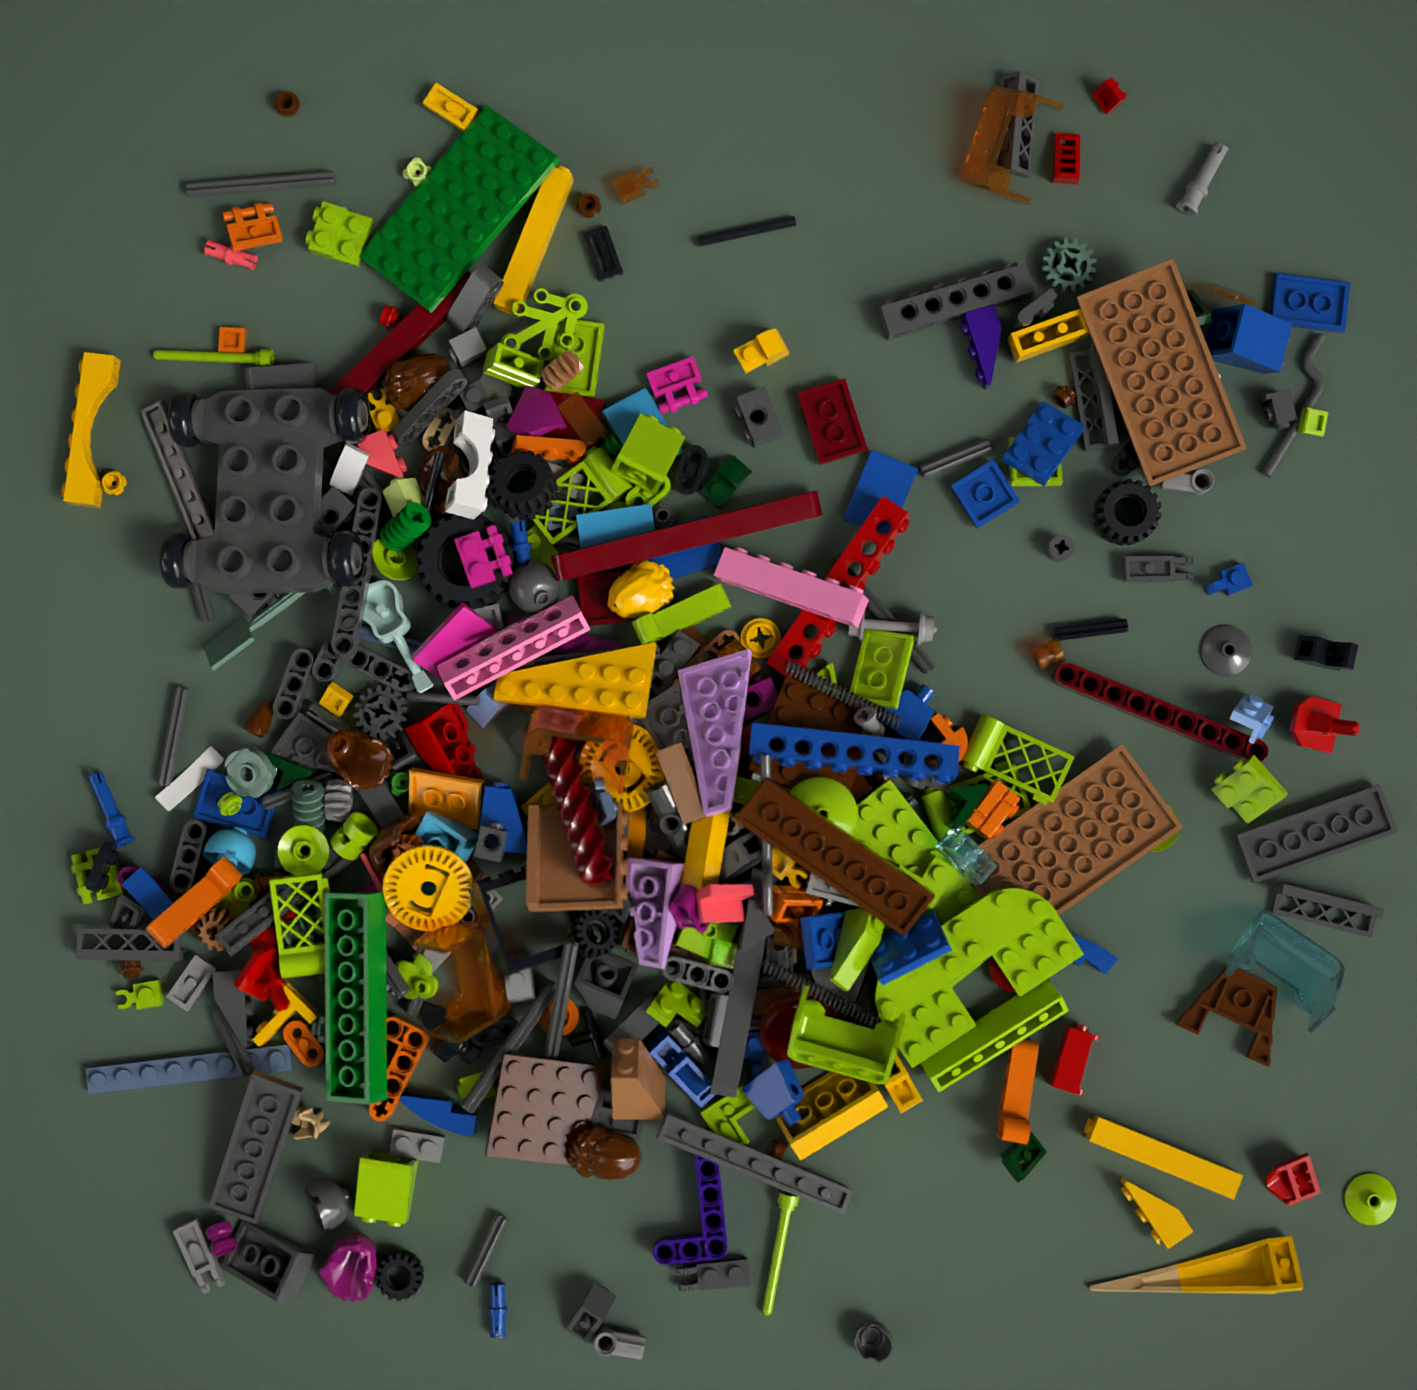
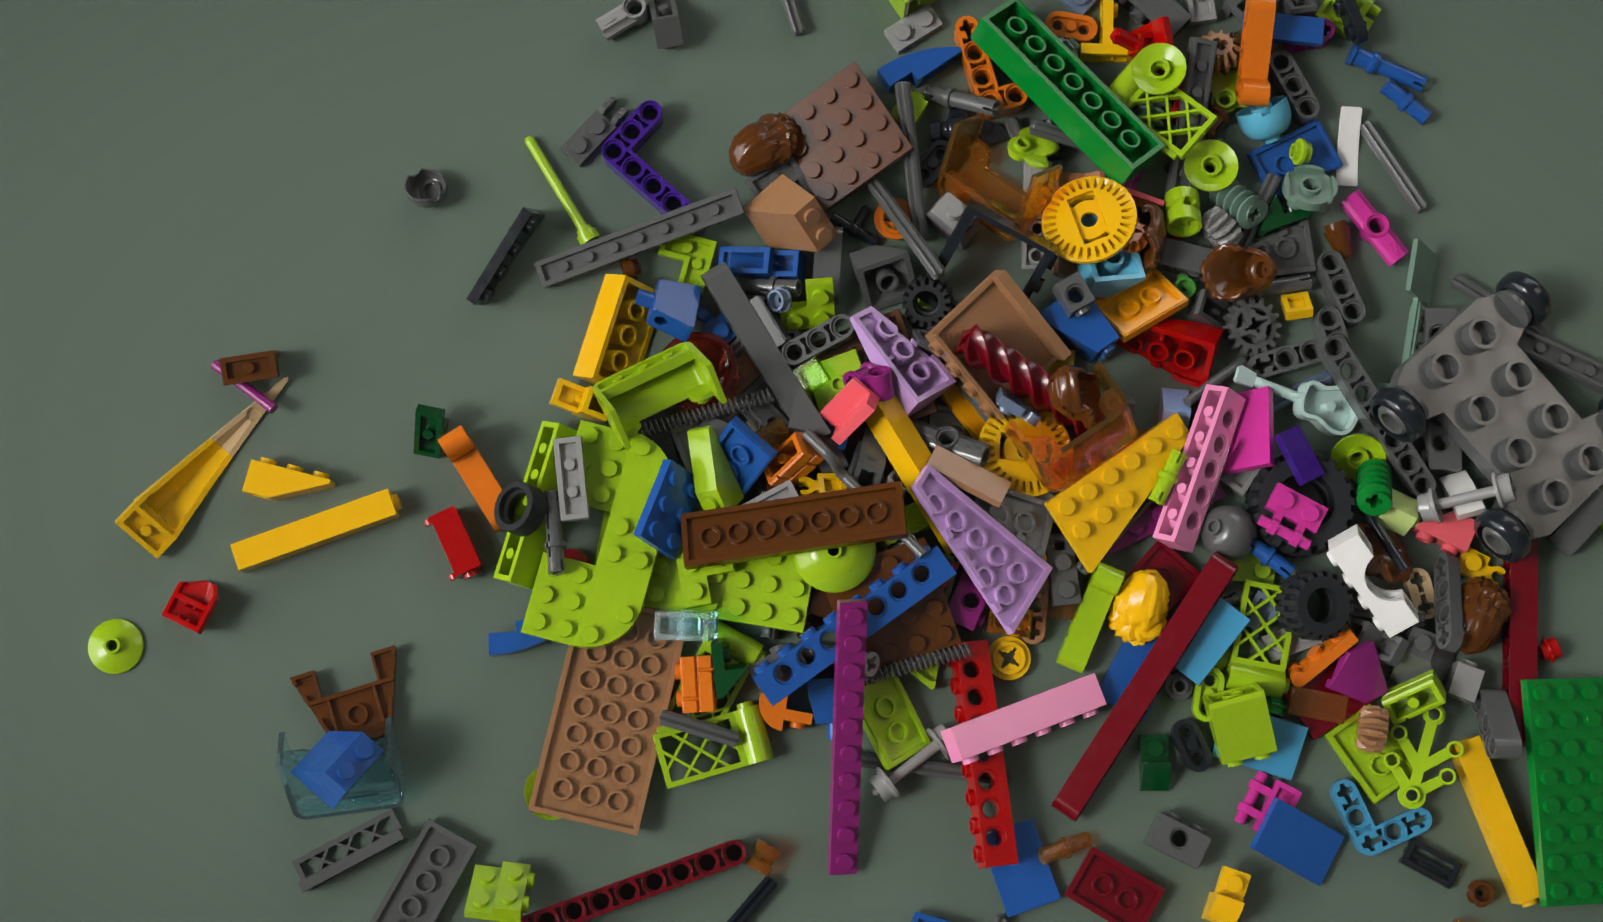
camera: 135 degrees right, 5 degrees down
none -> magenta bar [211,359,278,413]
none -> reddish brown panel [219,350,280,386]
none -> blue slope [290,731,384,809]
none -> black wing [466,207,545,305]
none -> black tyre [494,481,547,537]
none -> dark grey pin [543,490,567,575]
none -> light grey plate [553,436,590,522]
none -> dark grey axle [658,710,740,747]
none -> sand blue plate [767,286,792,313]
none -> magenta plate [827,599,868,875]
none -> dark grey pin [924,85,1001,117]
none -> clear orange axle [1037,832,1093,865]
none -> reddish brown piece [1047,365,1105,430]
none -> lime dish [1132,43,1187,95]
none -> lime pin [1148,449,1188,506]
none -> blue tile [1249,797,1345,886]
none -> dark purple slope [1274,425,1325,486]
none -> dark azure beam [1329,779,1432,856]
none -> dark pink piece [1339,189,1409,267]
none -> blue pin [1379,78,1432,125]
none -> light grey piece [1416,472,1518,524]

